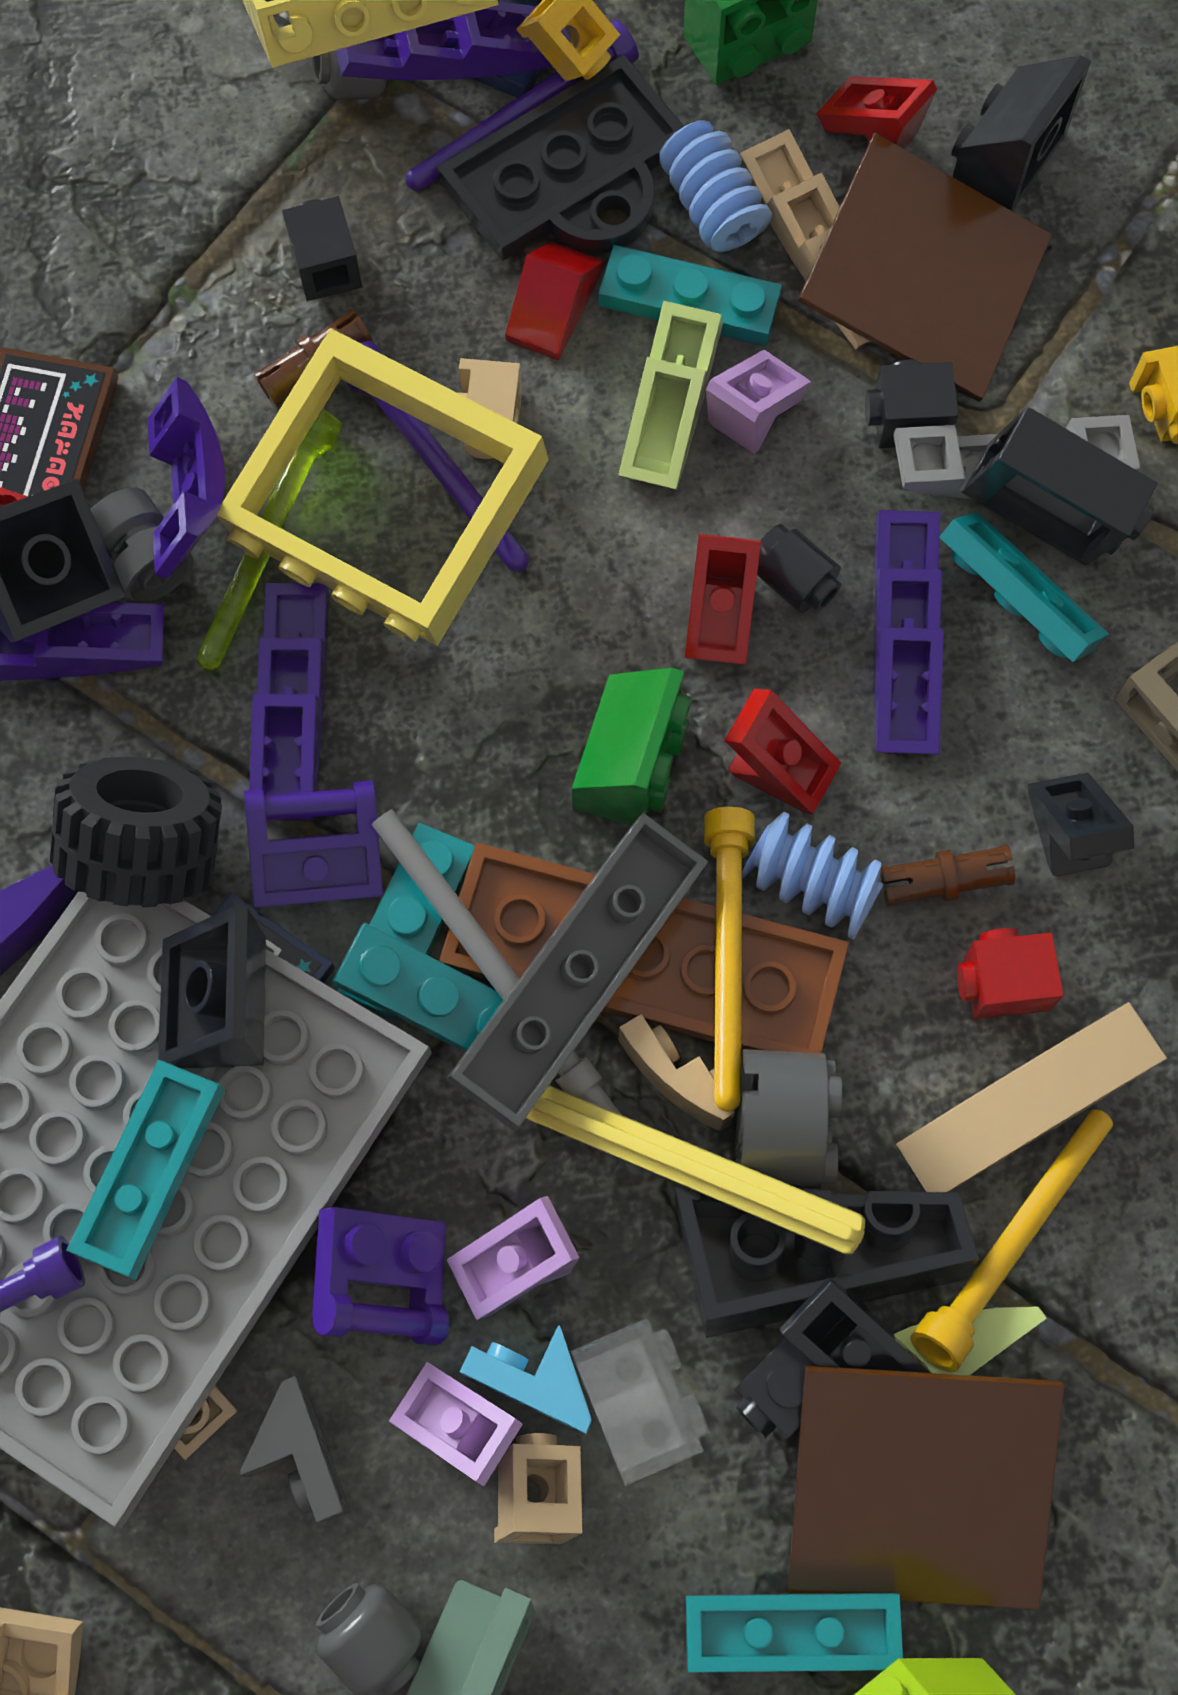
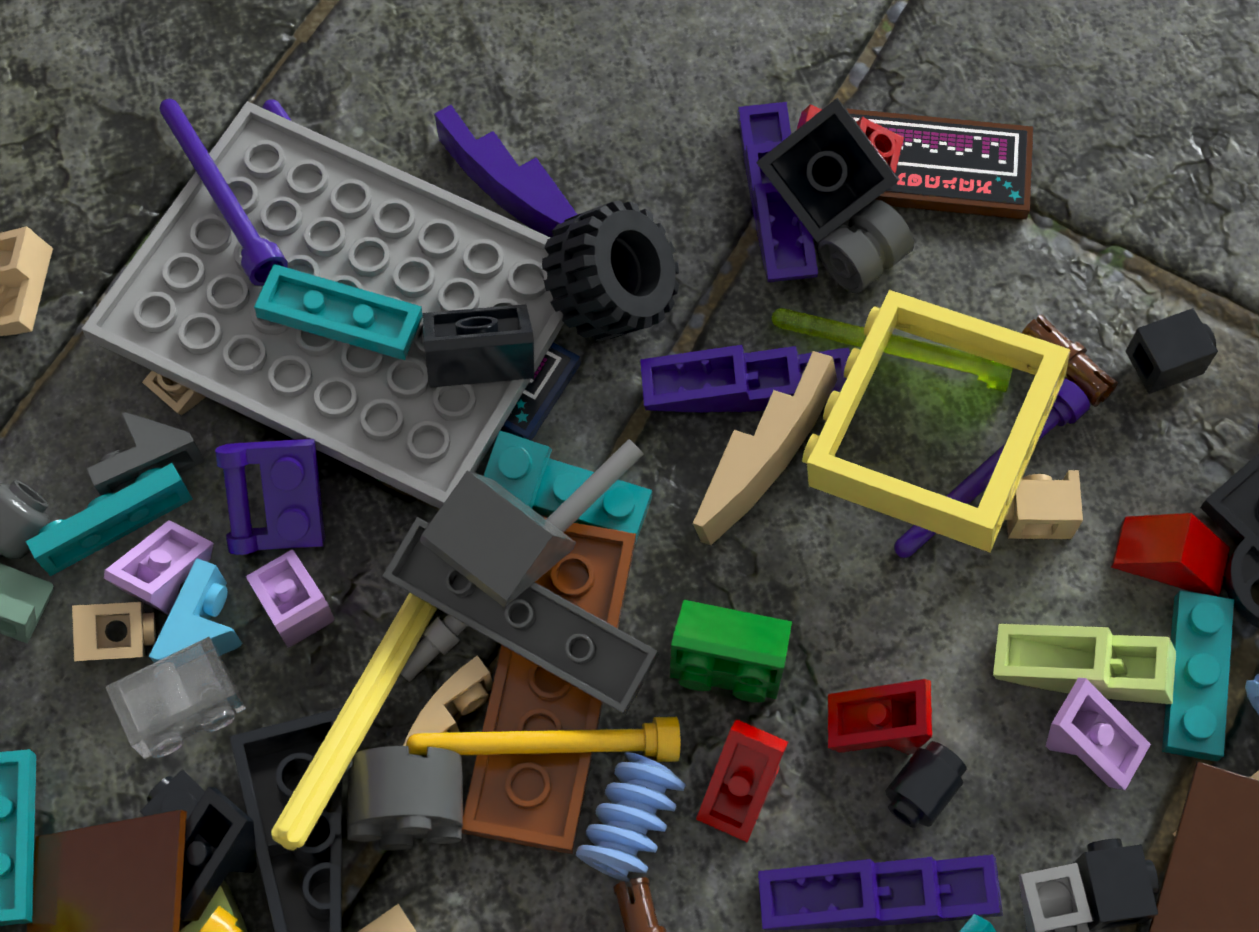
camera: 85 degrees right, 5 degrees down
dark purple slope [148,377,225,579] -> none
dark purple plate [244,781,383,908] -> none
none -> teal plate [26,463,193,577]
none -> dark grey slope [420,470,576,608]
none -> tan slope [693,351,838,545]

